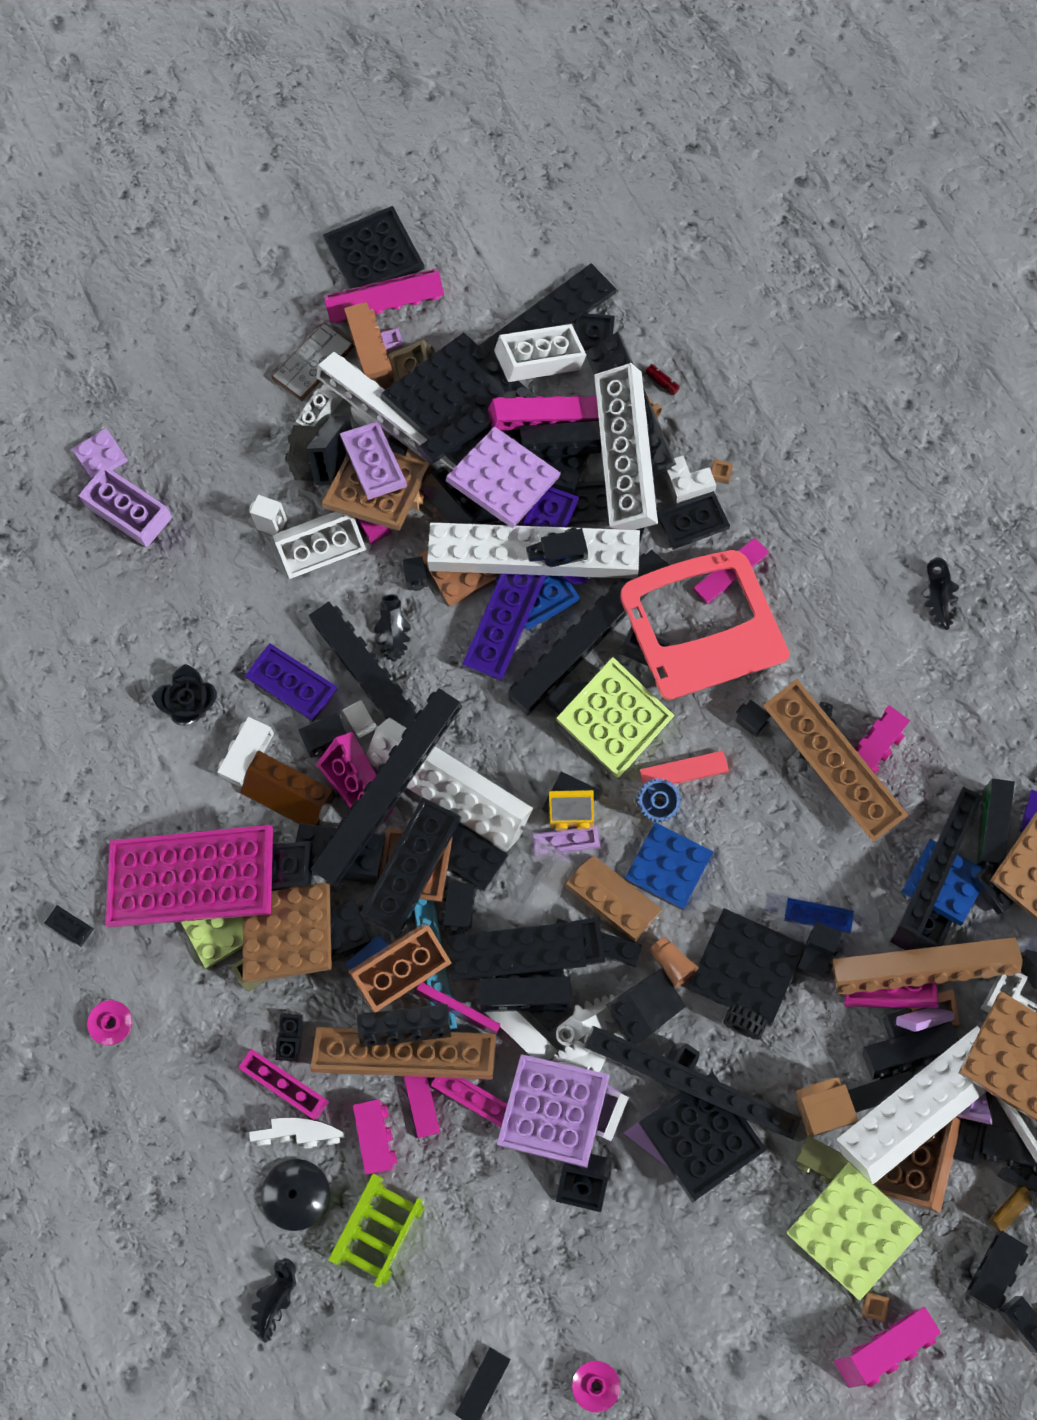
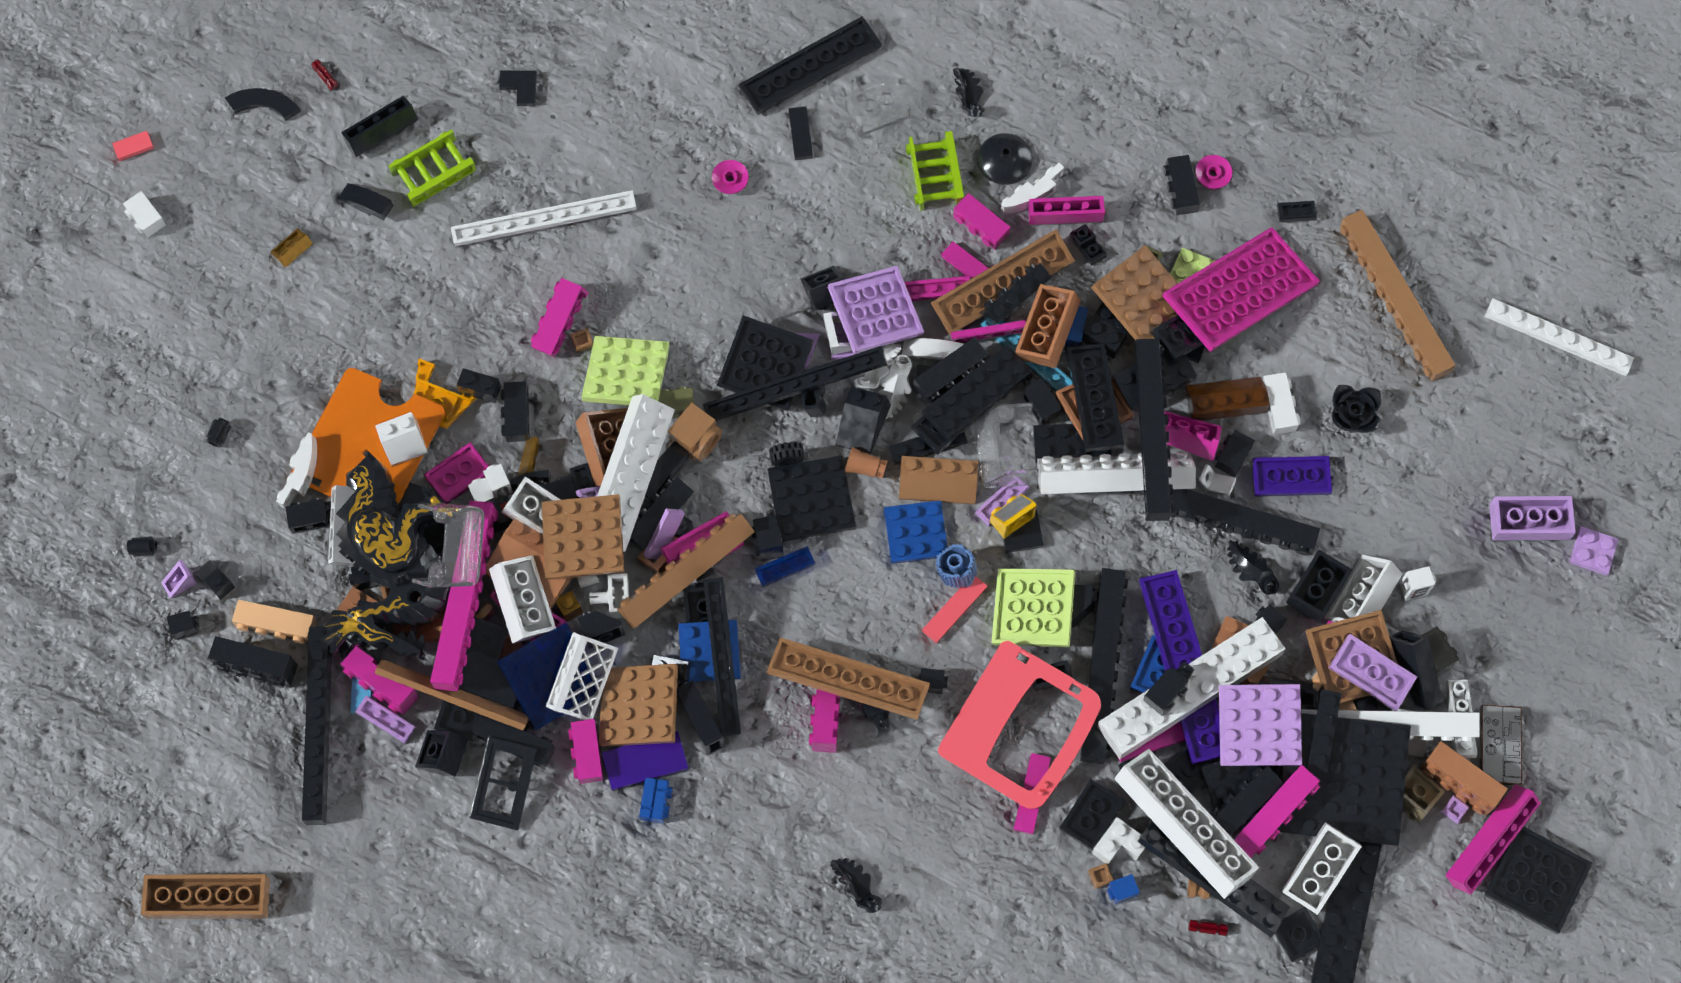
camera: 140 degrees right, 0 degrees up
none -> blue brick [1107,874,1140,905]
none -> black brick [1163,155,1200,216]
none -> black brick [1286,550,1353,623]
none -> medium nougat brick [1340,209,1456,381]

